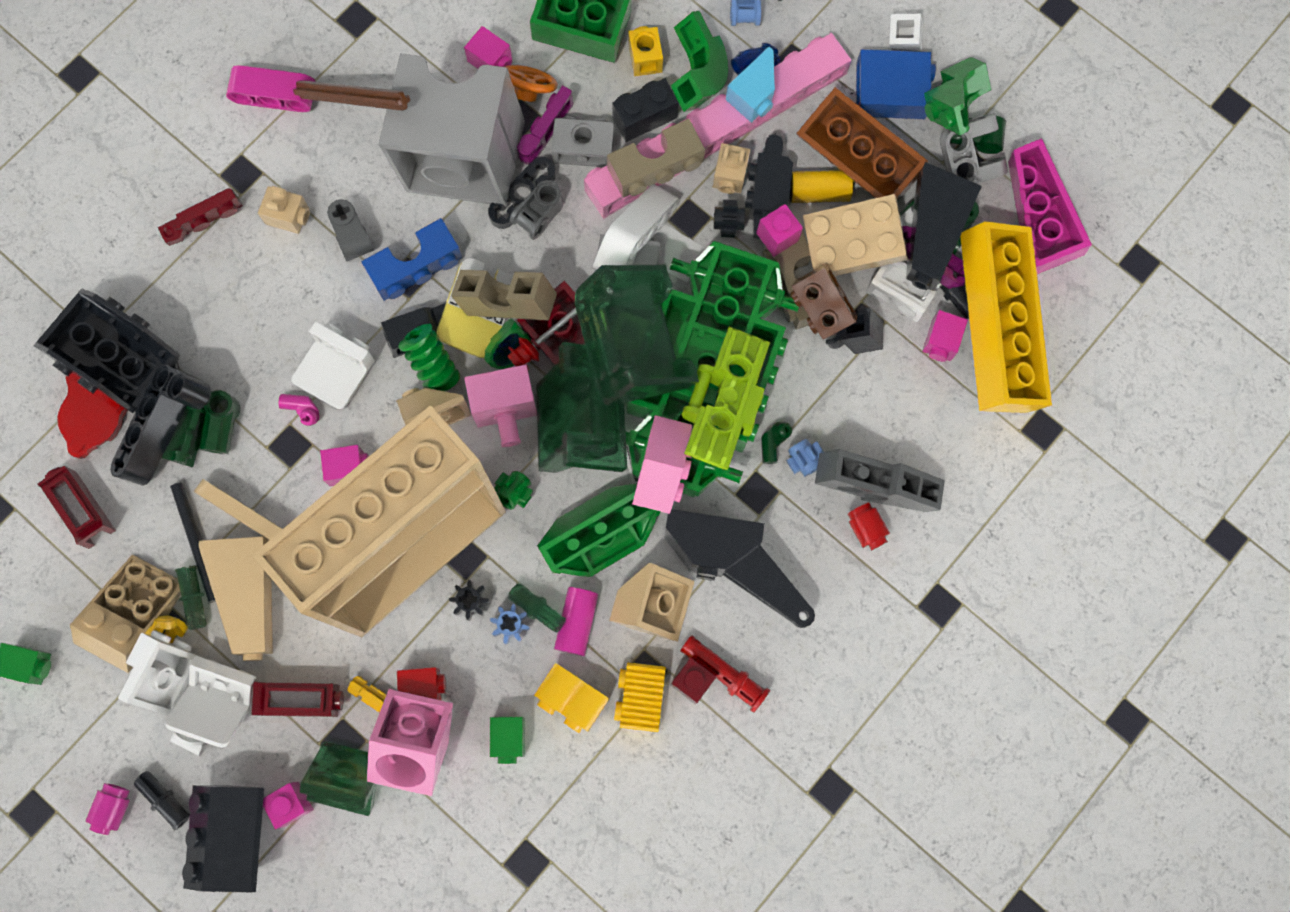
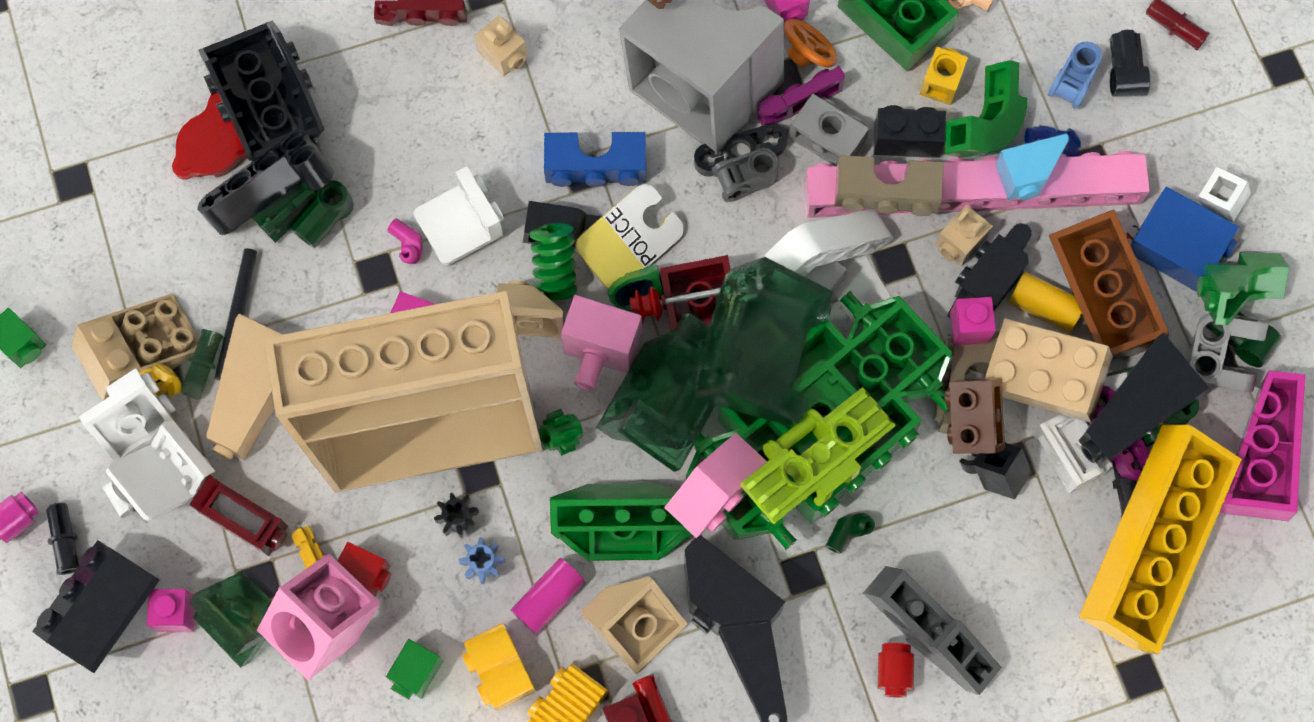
camera: 35 degrees right, 5 degrees down
dark red window [37,466,116,549] -> none
tan beam [193,479,282,540] -> none
dark grey piece [327,199,375,262] -> none
dark tan arch [451,270,557,320] -> none
clear green axle [508,583,566,632] -> none
black gear [713,199,745,238] -> none
medium blue gear [786,439,824,477] -> none
dark pink brick [922,310,968,362] -> none

